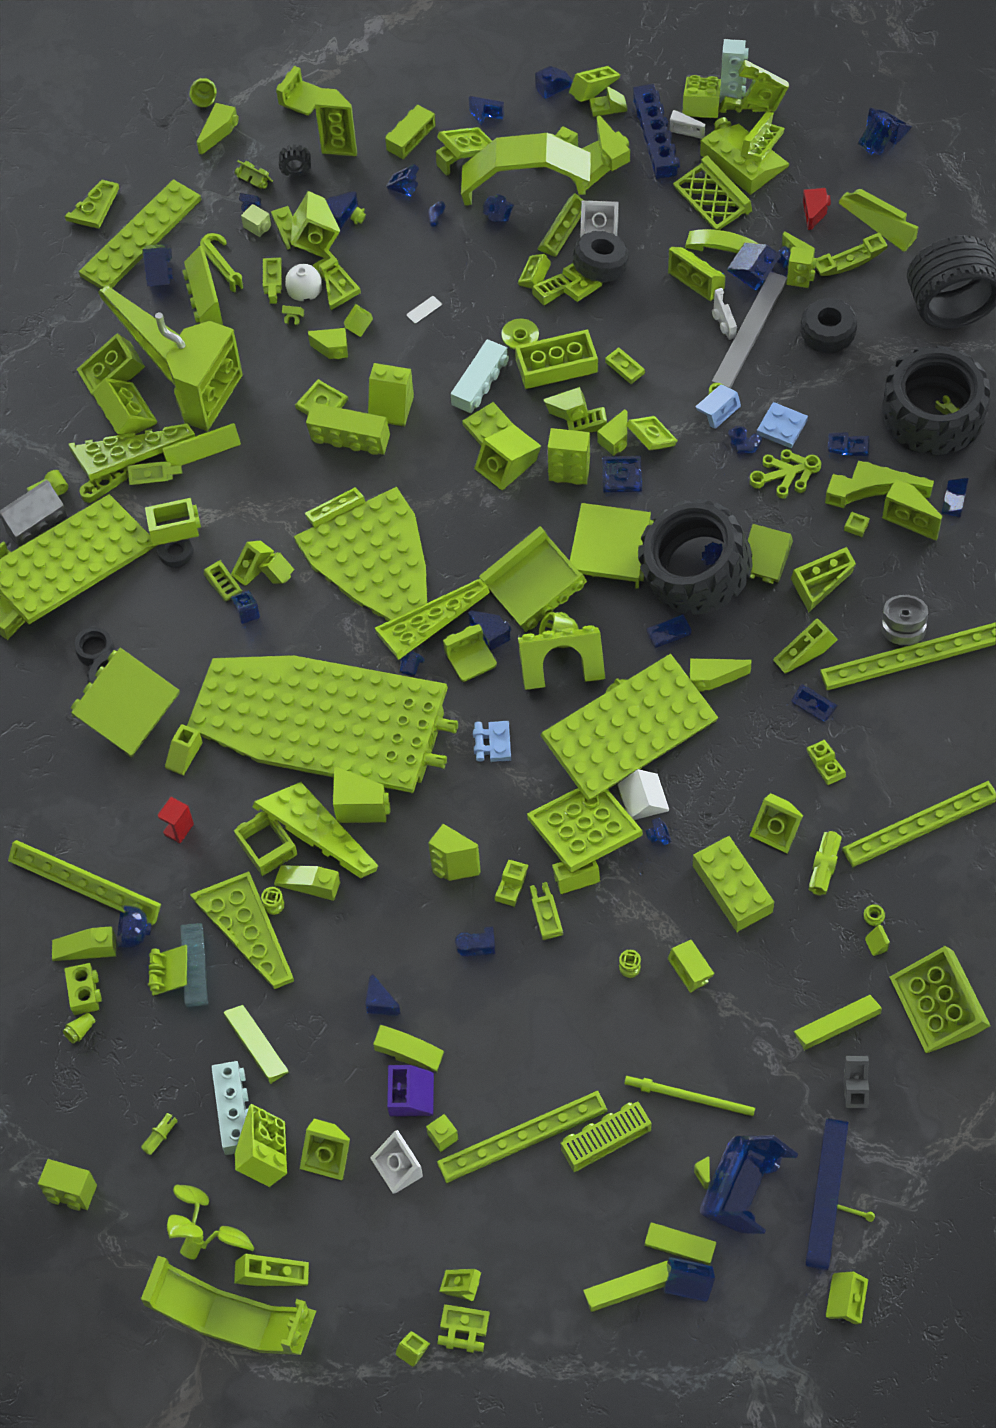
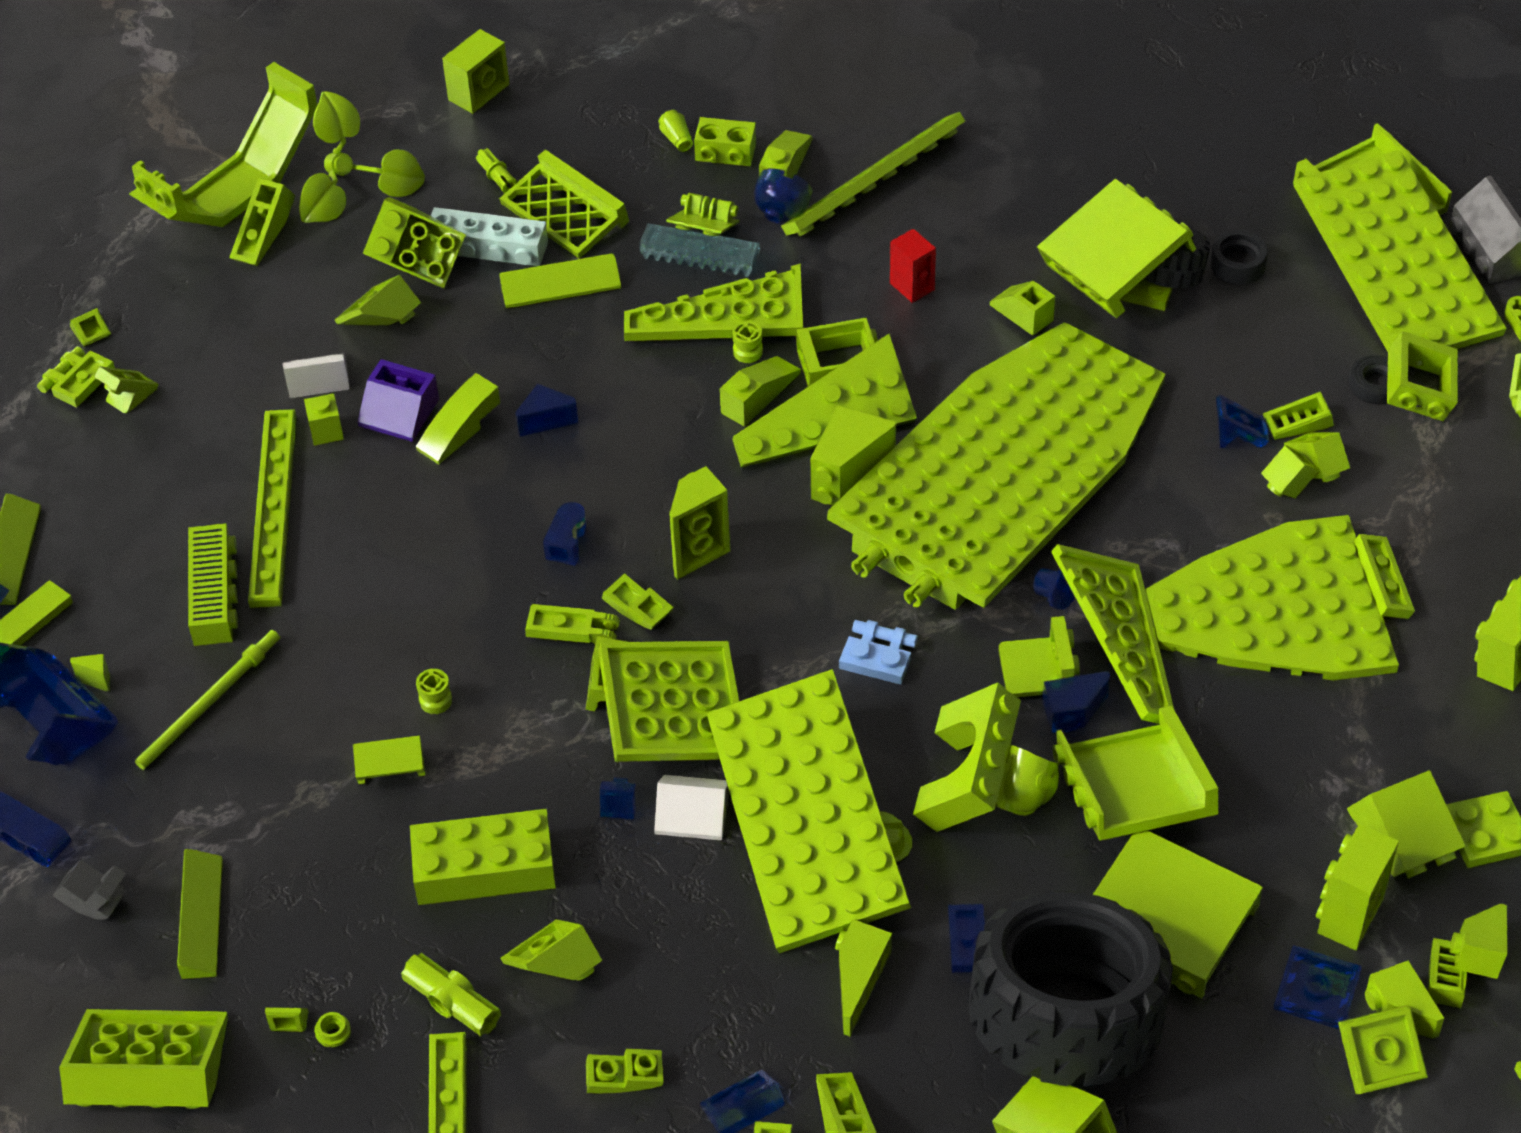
camera: 110 degrees right, 10 degrees down
none -> lime fence [499,149,629,259]

